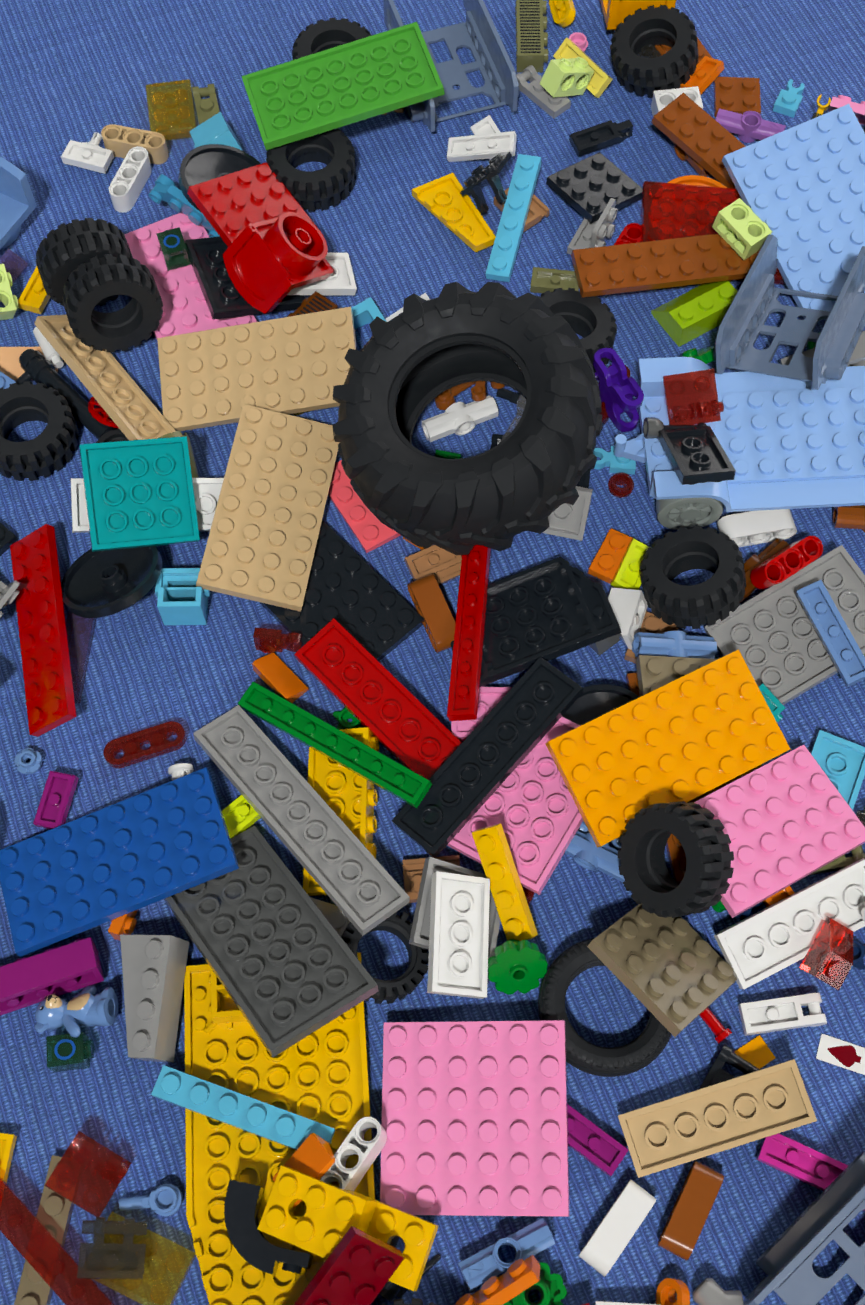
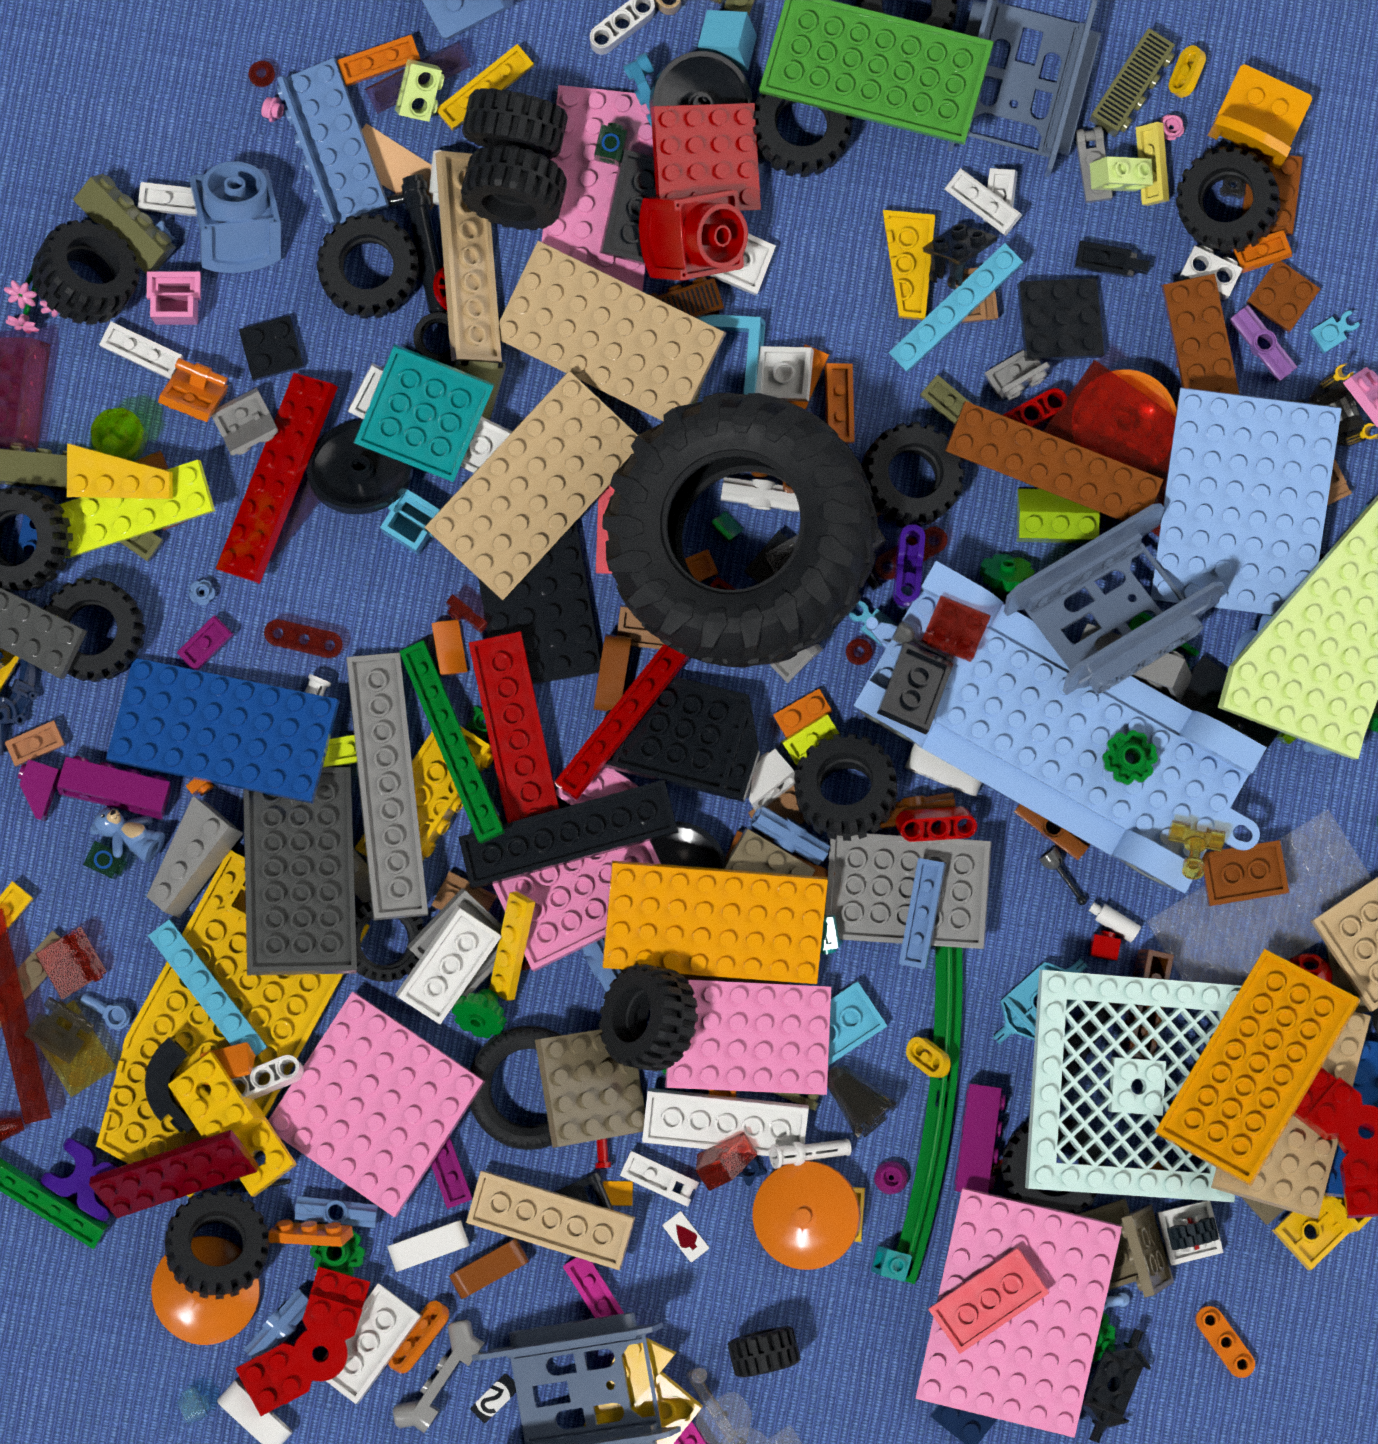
camera: 30 degrees right, 20 degrees up
yellowish green brick [712,198,772,260] -> none

